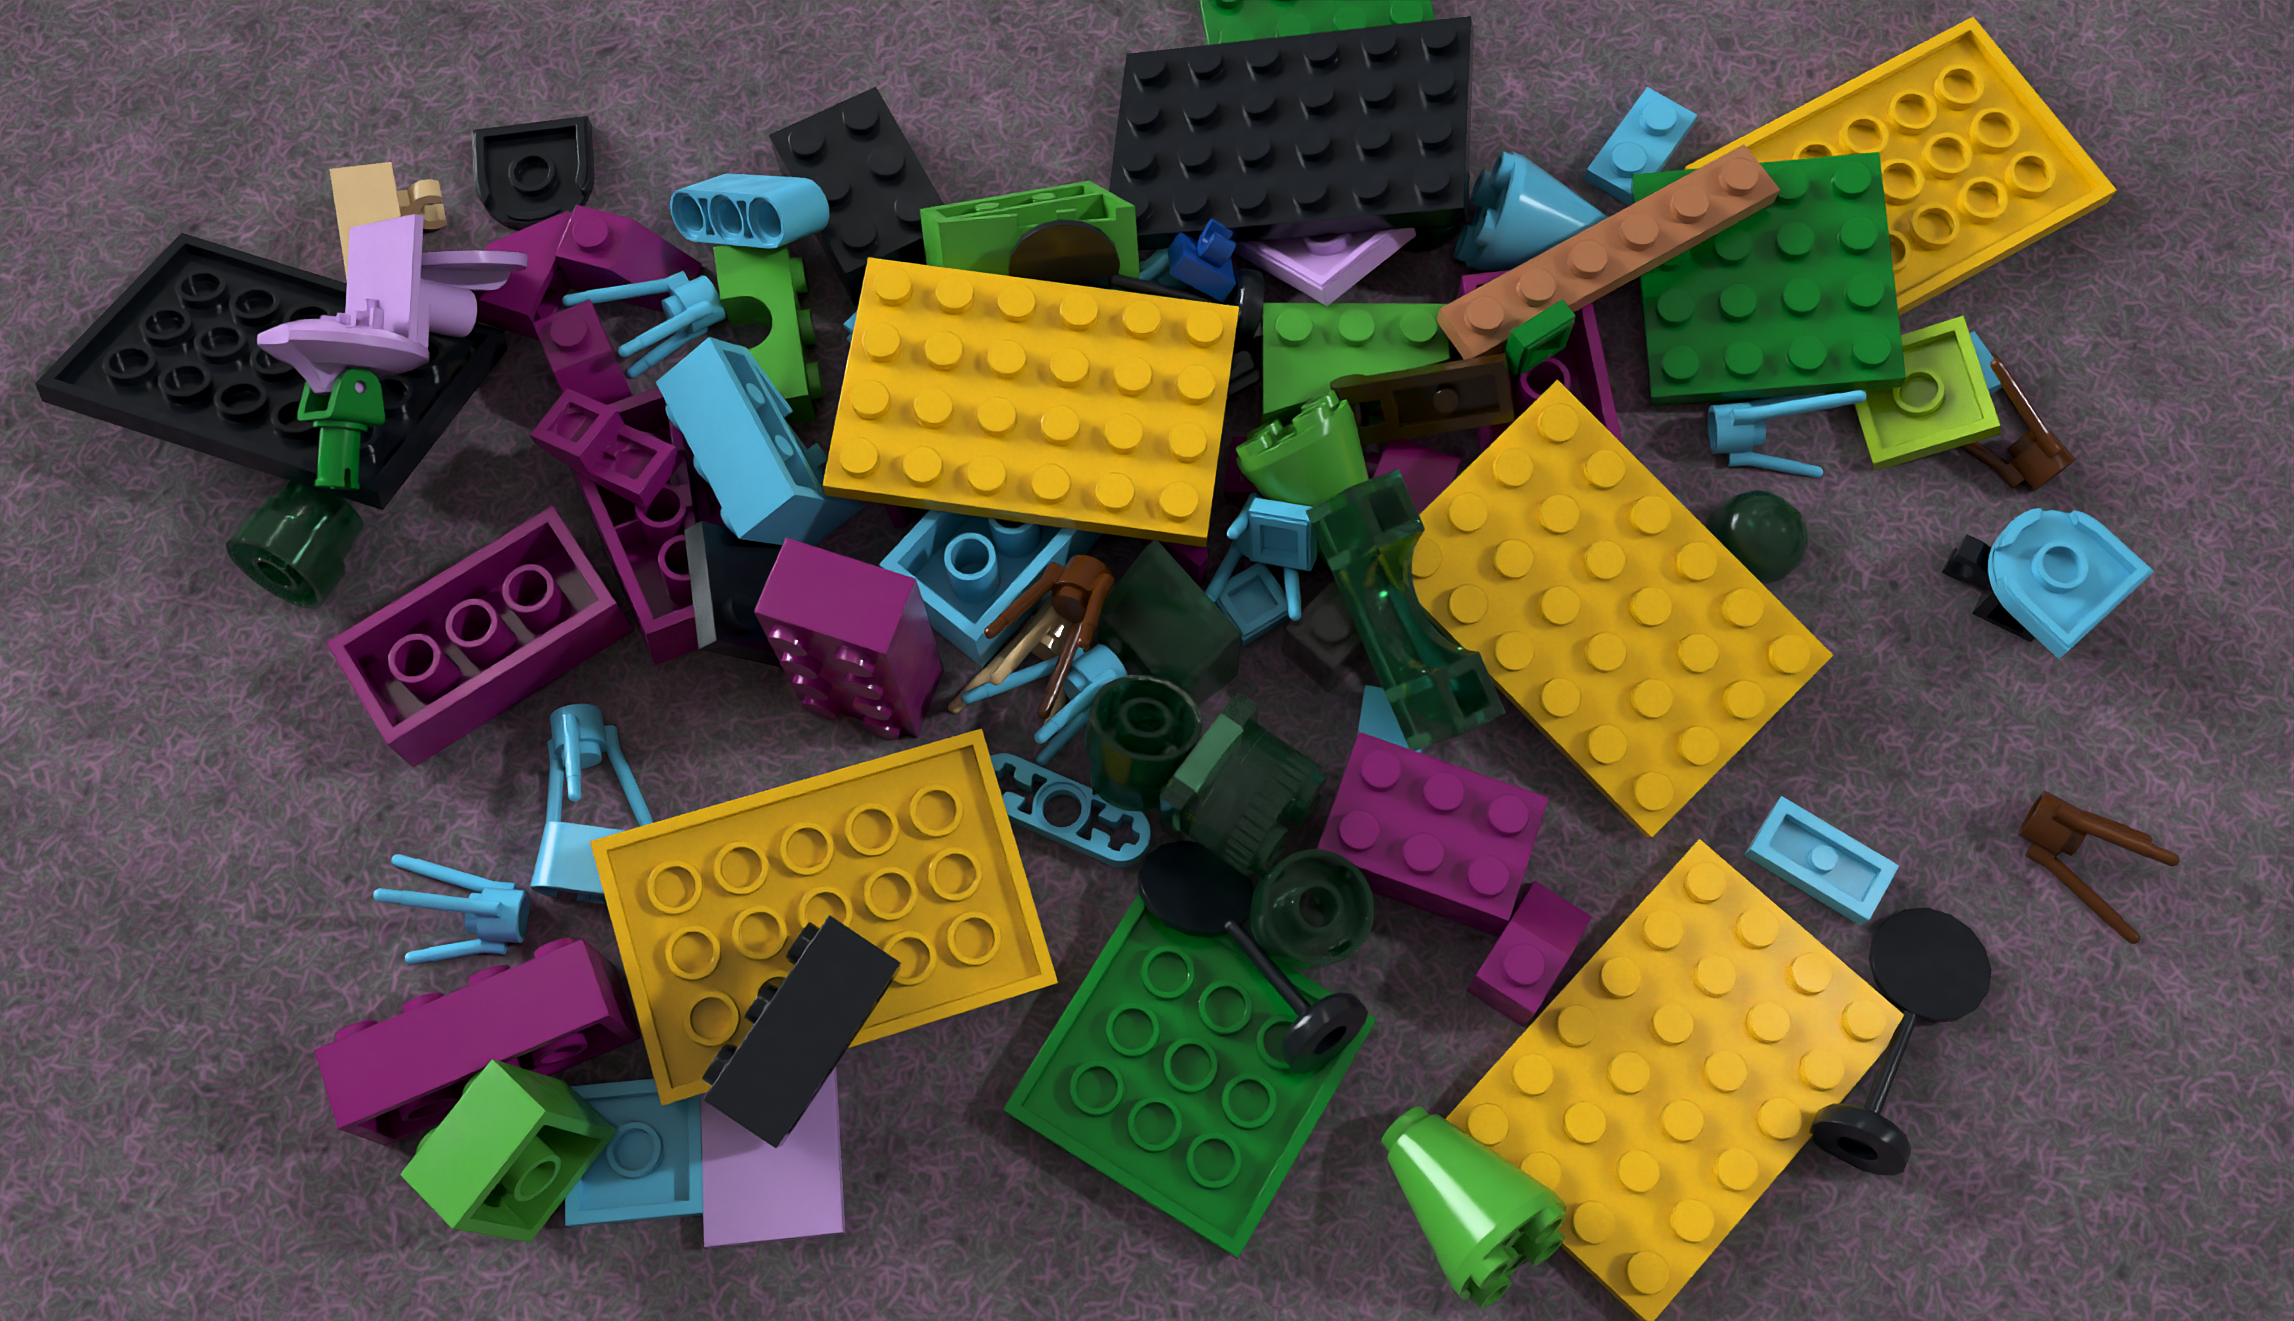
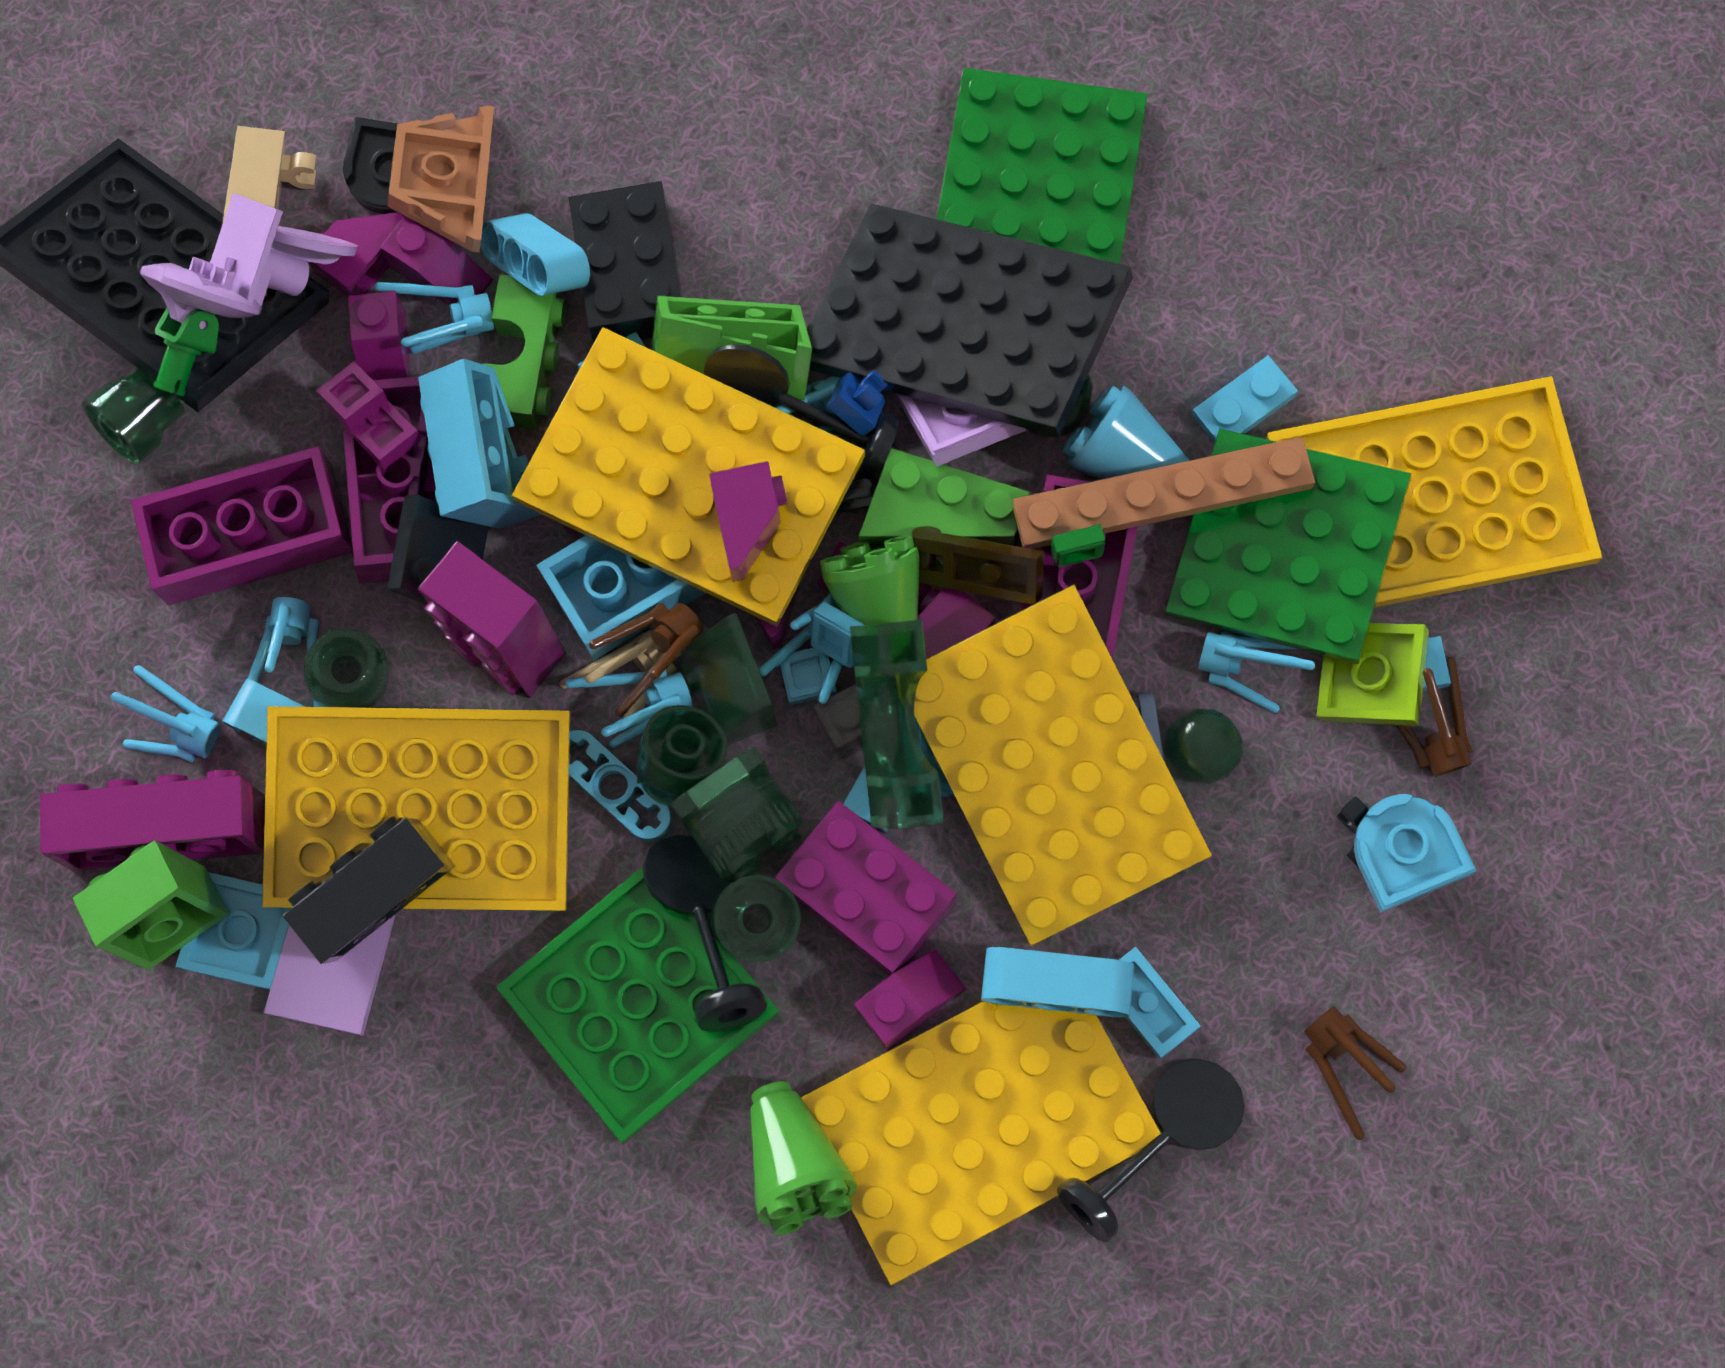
camera: 25 degrees right, 5 degrees up
none -> clear green piece [304,627,389,708]
none -> nougat wing [387,106,494,253]
none -> magenta slope [709,461,788,582]
none -> medium azure beam [981,947,1134,1017]

